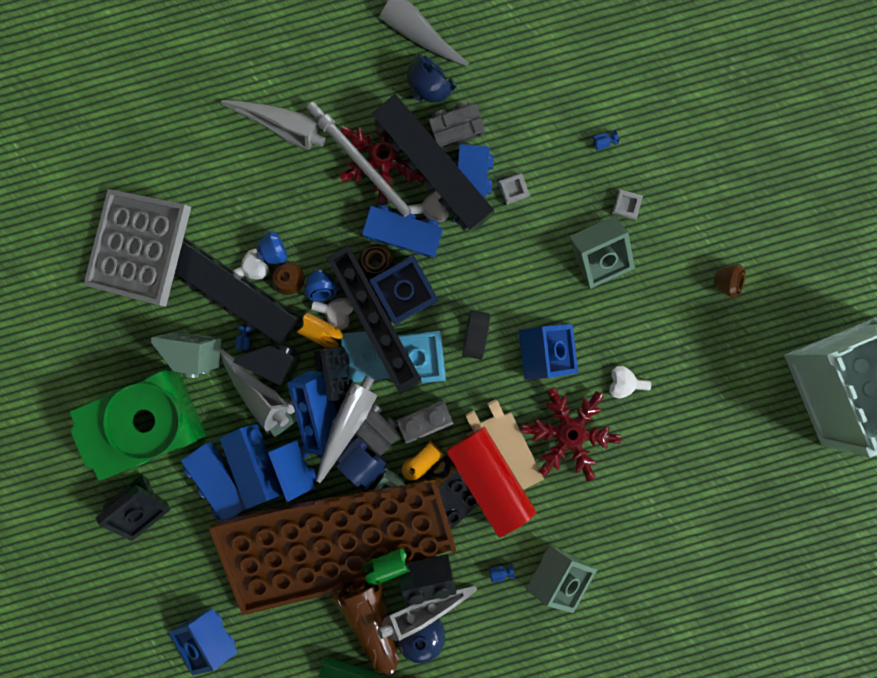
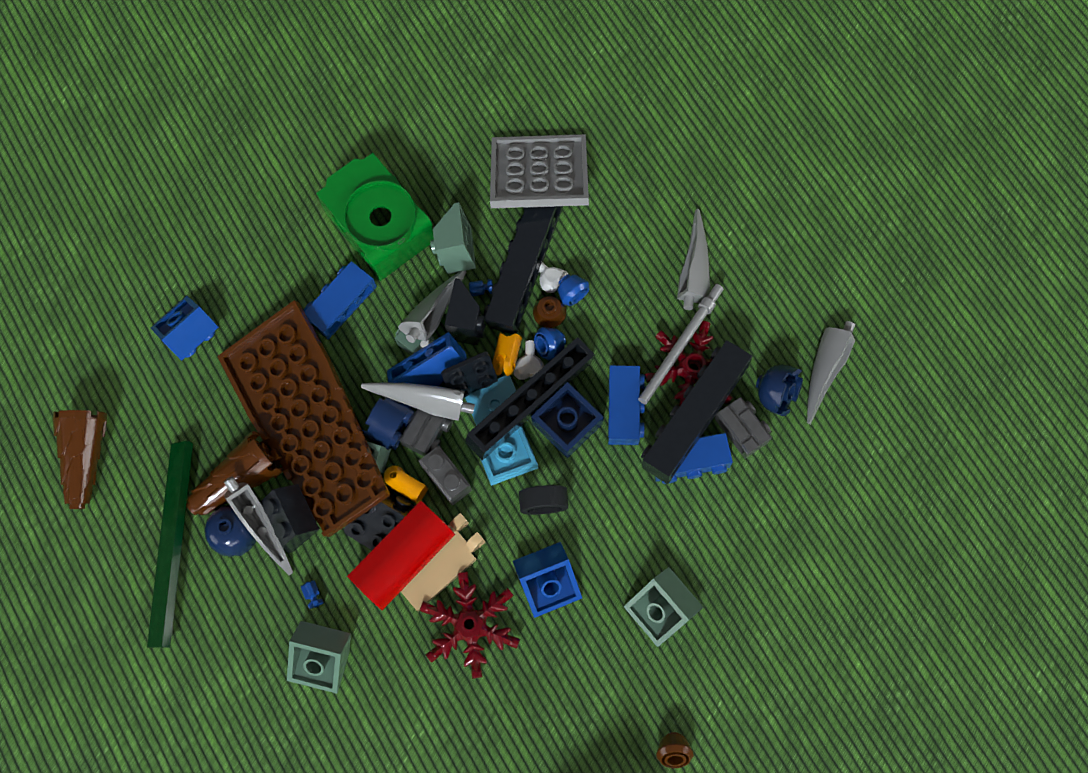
camera: 80 degrees right, 15 degrees down
black bracket [95,475,171,541] -> none
blue brick [220,424,283,510] -> none
blue slope [268,440,317,501] -> none
dark brown cone [359,244,393,278] -> none
green piece [363,548,410,585] -> none
white rock [408,191,449,222] -> none
light grey tile [498,173,530,206] -> none
blue piece [593,129,619,151] -> none
white rock [609,366,651,399] -> none
light grey tile [611,189,643,221] -> none

